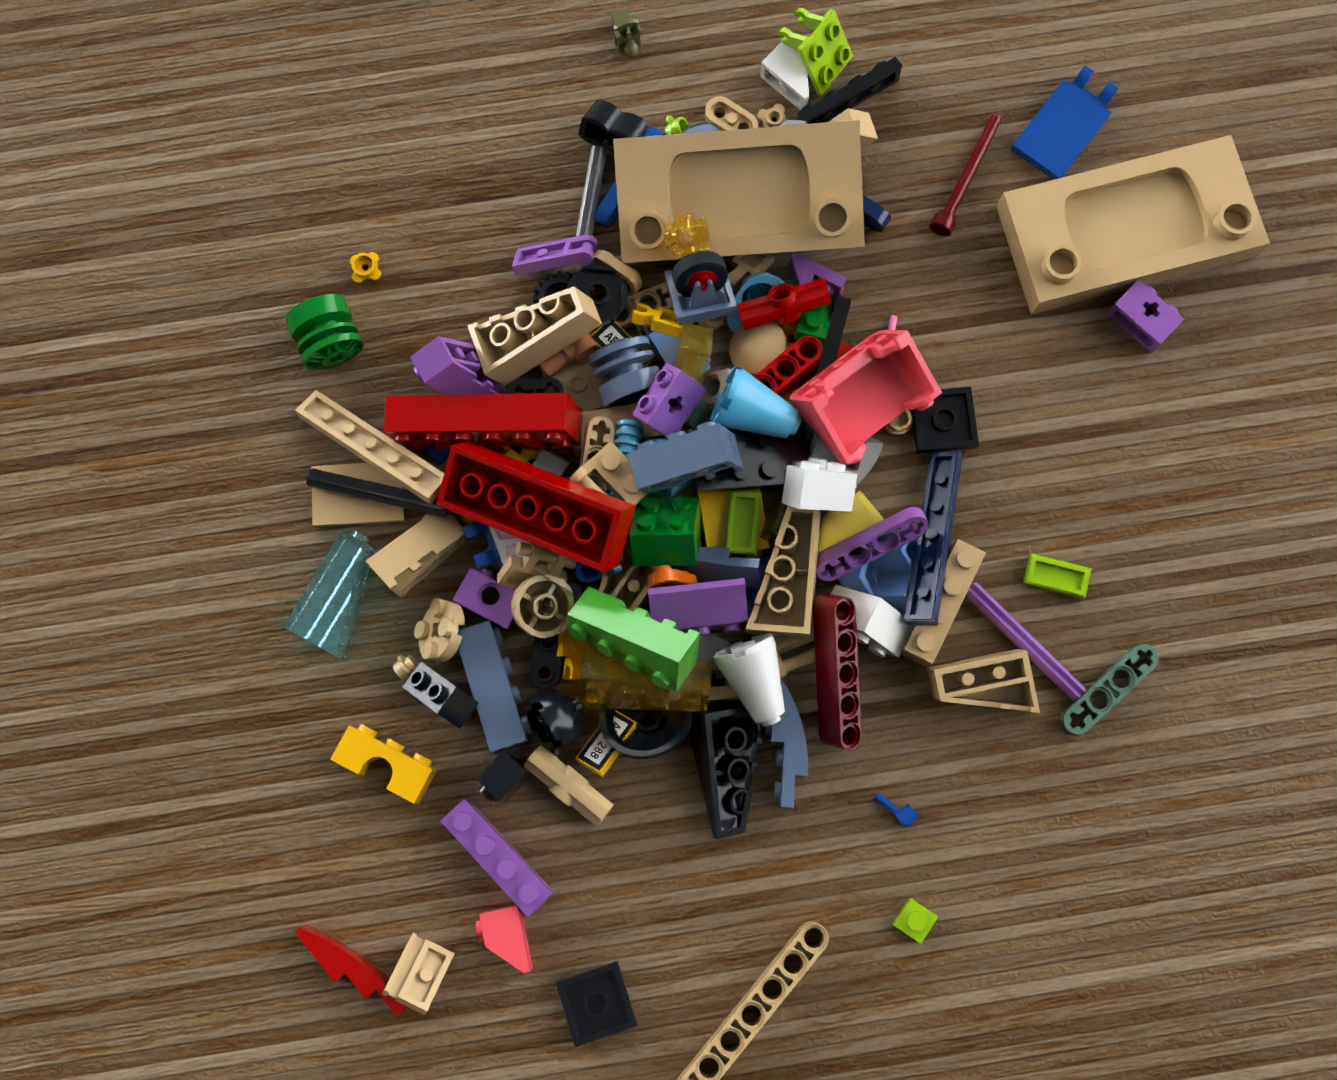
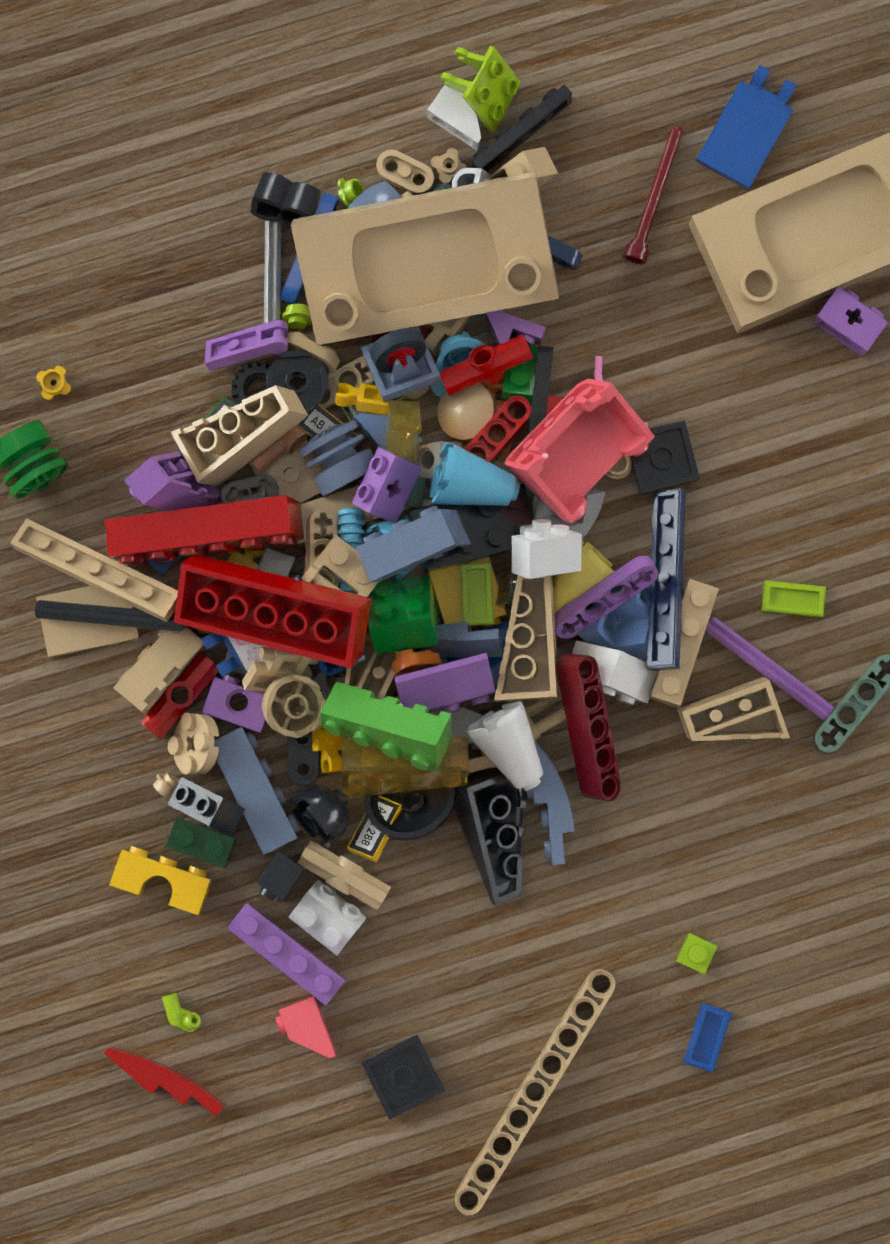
camera: 15 degrees left, 5 degrees up
clear light blue slope [283,530,375,660] -> none
tan plate [382,933,455,1015] -> none
olive piece [611,8,641,57] -> none
clear yellow brick [664,213,712,259] -> none
blue hand [875,793,918,826] -> none
none -> red piece [140,652,219,740]
none -> lime arm [162,993,201,1032]
none -> dark green brick [165,817,237,868]
none -> lime plate [282,303,312,330]
none -> white bracket [288,880,366,955]
none -> blue tile [682,1003,732,1073]

